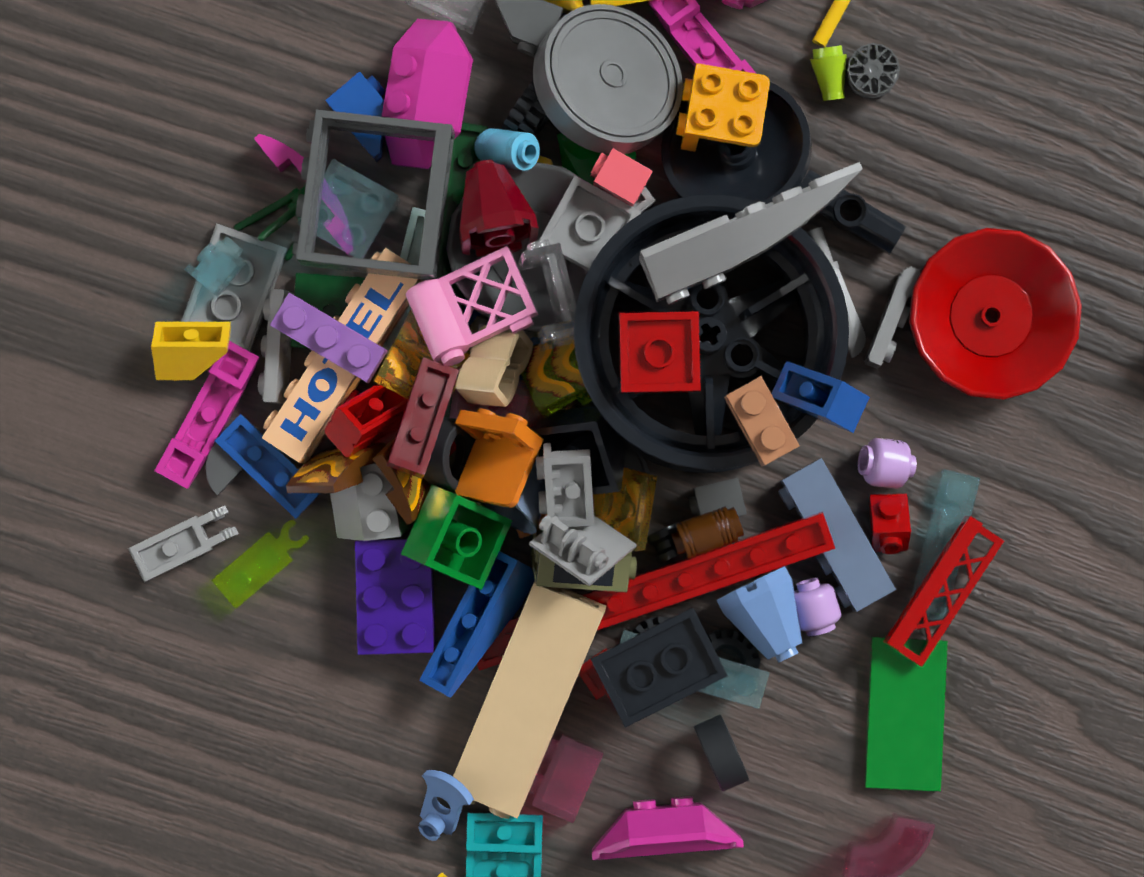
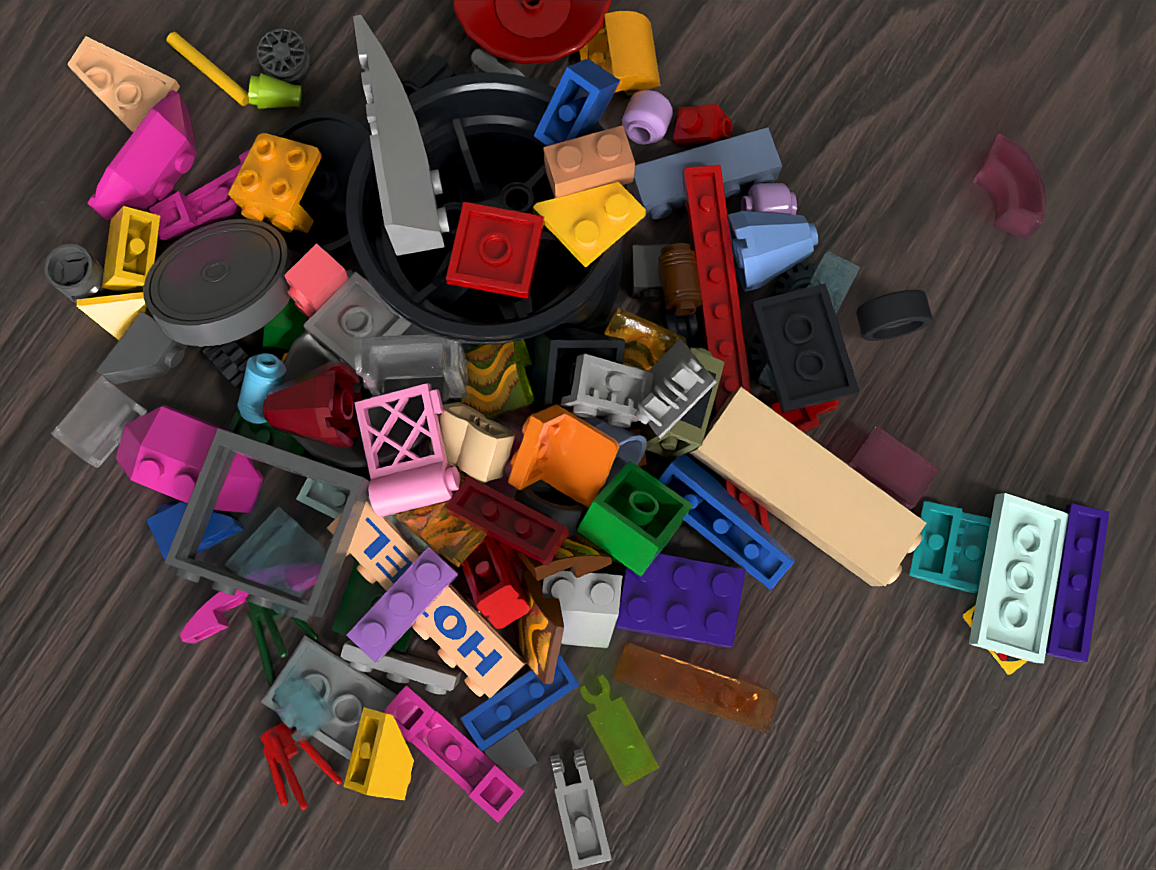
camera: 80 degrees left, 10 degrees down
medium blue piece [418,770,474,841] -> none
dark pink wedge [592,796,744,860] -> none
green tile [864,637,948,792] -> none
red fence [883,516,1004,667] -> none
clear light blue plate [911,469,980,621] -> none
none -> red plant [260,722,342,810]
none -> yellow wing [533,182,646,268]
none -> light orange brick [579,11,661,96]
none -> clear orange slope [614,642,780,735]

